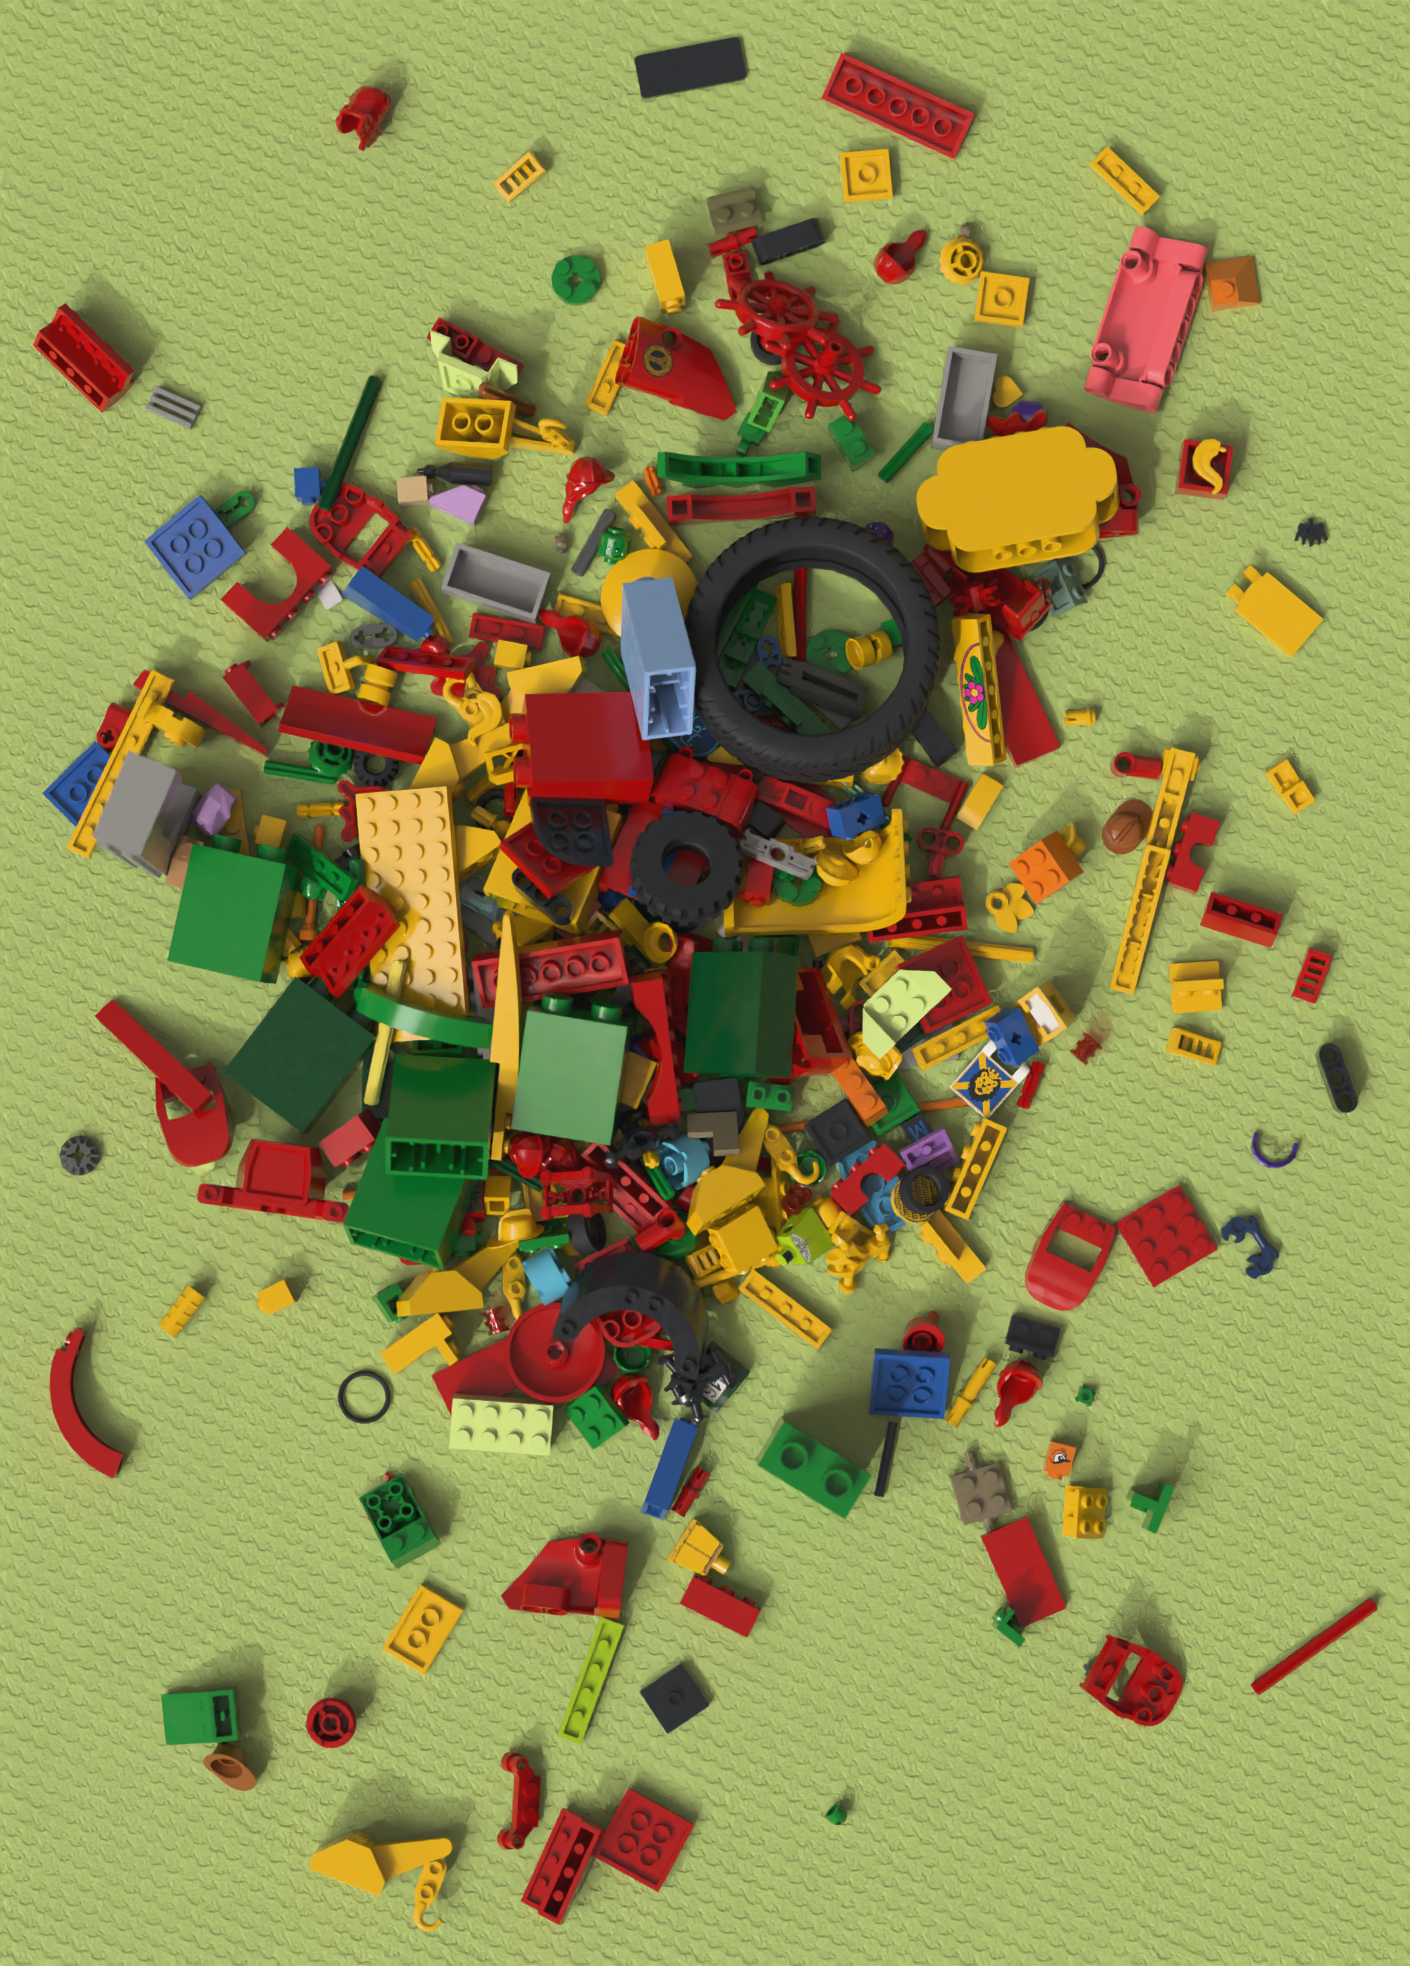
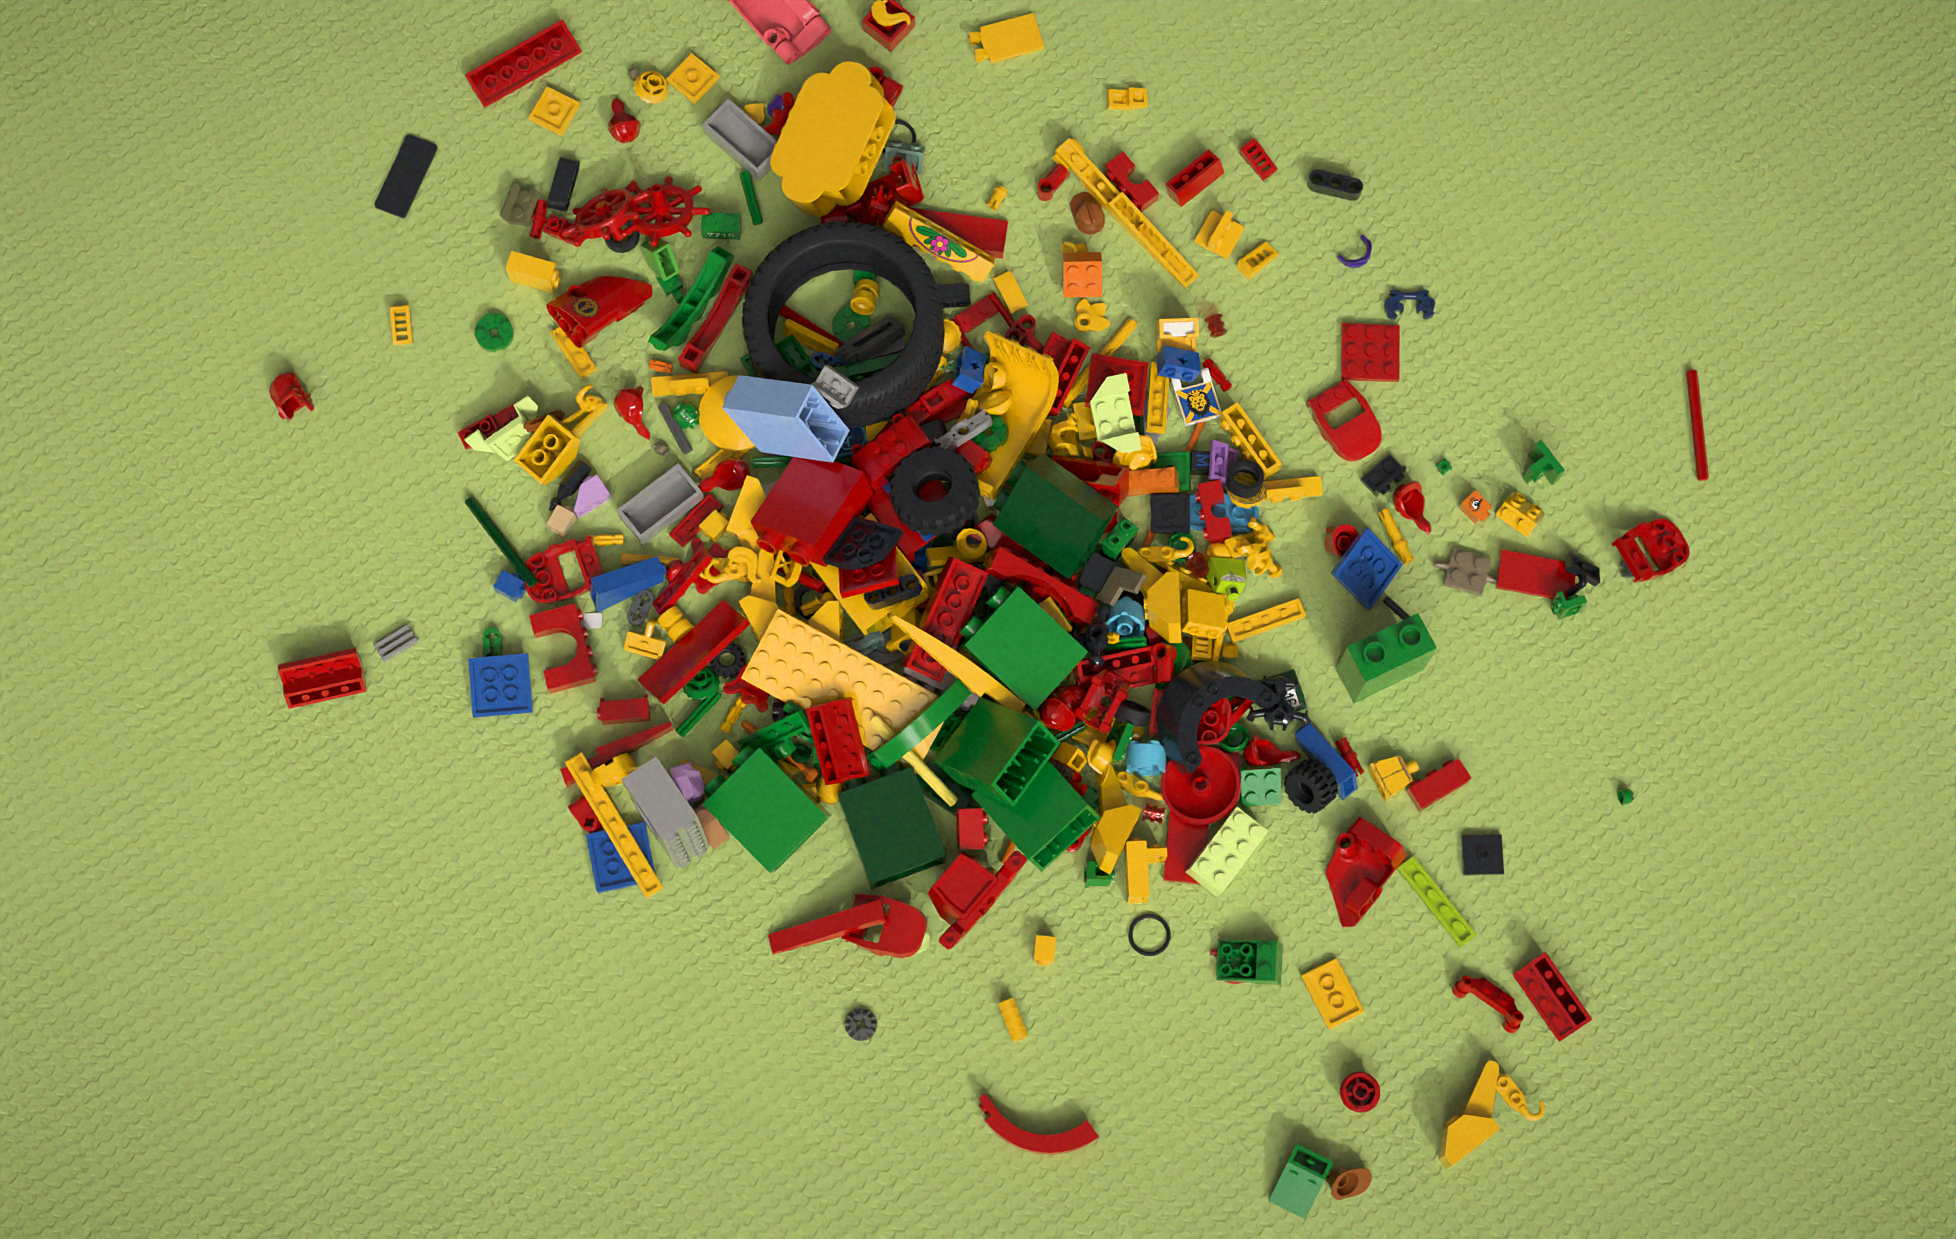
camera: 60 degrees left, 10 degrees down
red plate [594,1787,695,1892] -> none
none -> dark green tile [790,744,811,764]
none -> light grey bracket [811,364,860,409]
none -> black tyre [1284,758,1338,814]
none -> black plate [1565,552,1600,596]

